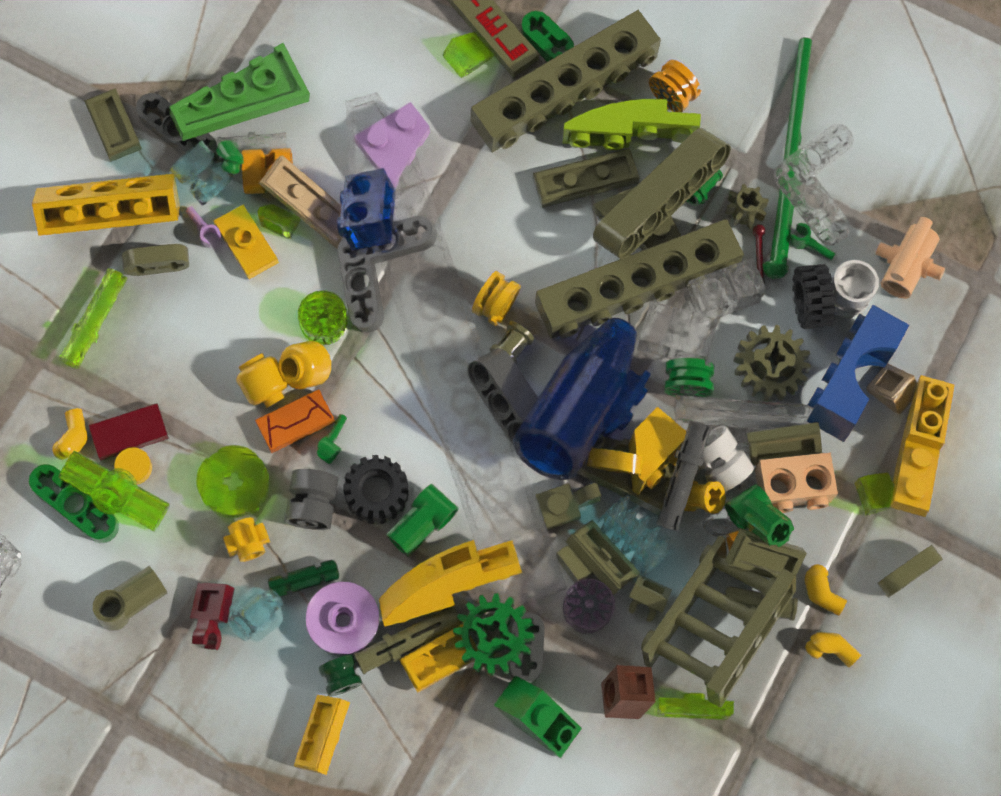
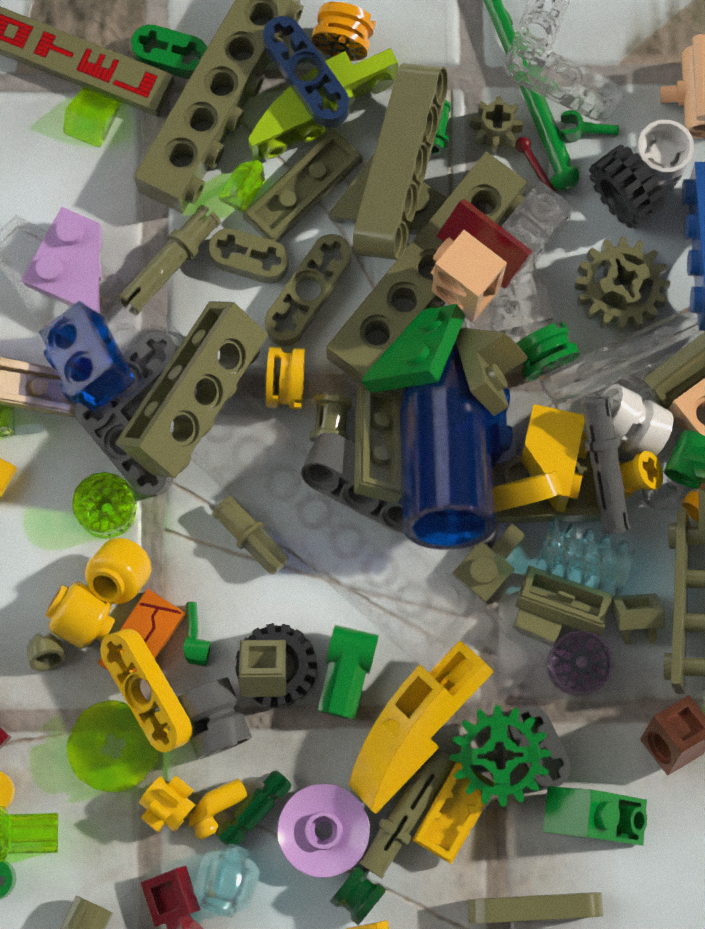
camera: 25 degrees left, 5 degrees up
none -> olive hinge [27,633,65,671]
none -> yellow beam [100,628,192,752]
none -> olive brick [115,301,268,478]
none -> olive pin [117,205,221,315]
none -> yellow arm [188,778,247,840]
none -> olive beam [209,228,289,284]
none -> olive axle [212,496,289,575]
none -> clear neon green slope [218,160,265,213]
none -> olive slope [239,640,286,697]
none -> dark blue beam [263,16,349,128]
none -> olive beam [265,234,351,346]
none -> olive tile [354,383,402,504]
none -> green wing [361,304,466,393]
none -> light nougat brick [431,230,507,323]
none -> dark red tile [436,199,533,289]
none -> olive slope [455,327,527,416]
none -> olive beam [468,892,604,924]

